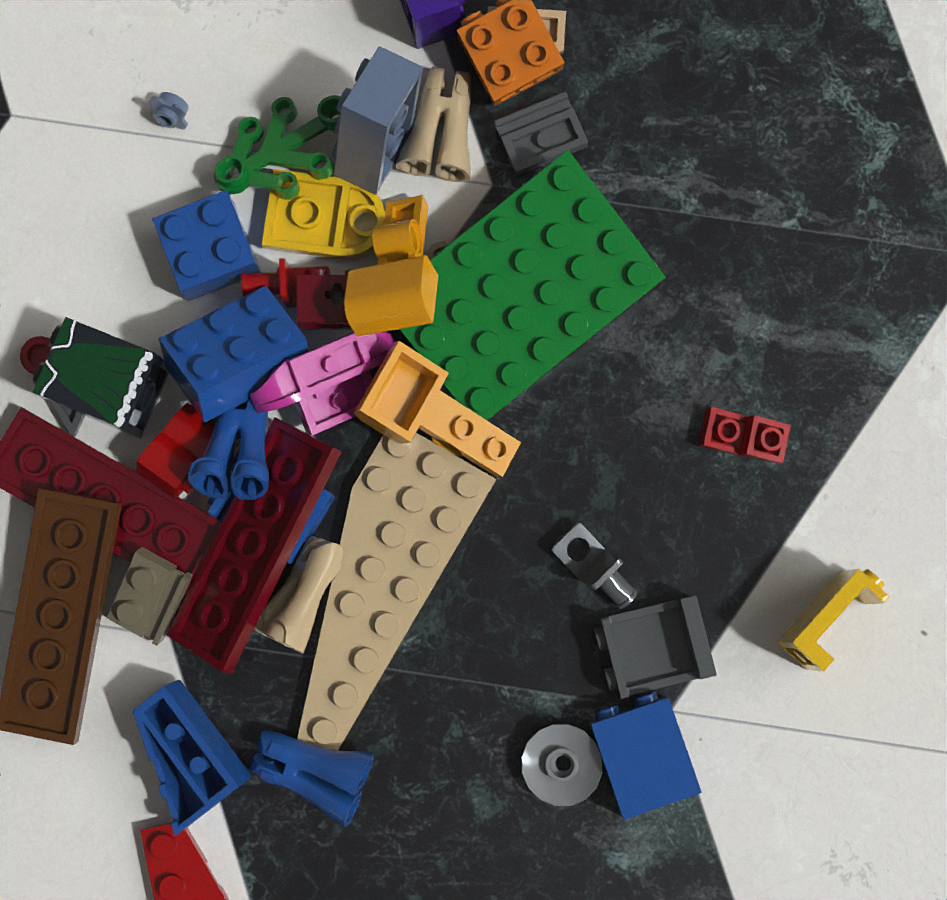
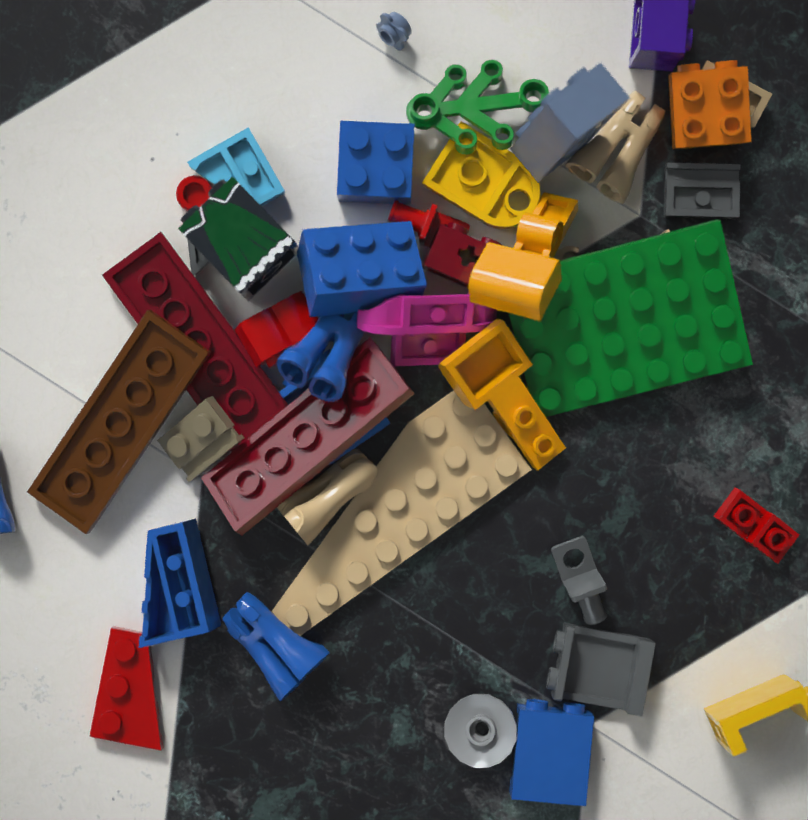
camera: 25 degrees right, 5 degrees up
none -> medium azure wing [187,127,286,206]

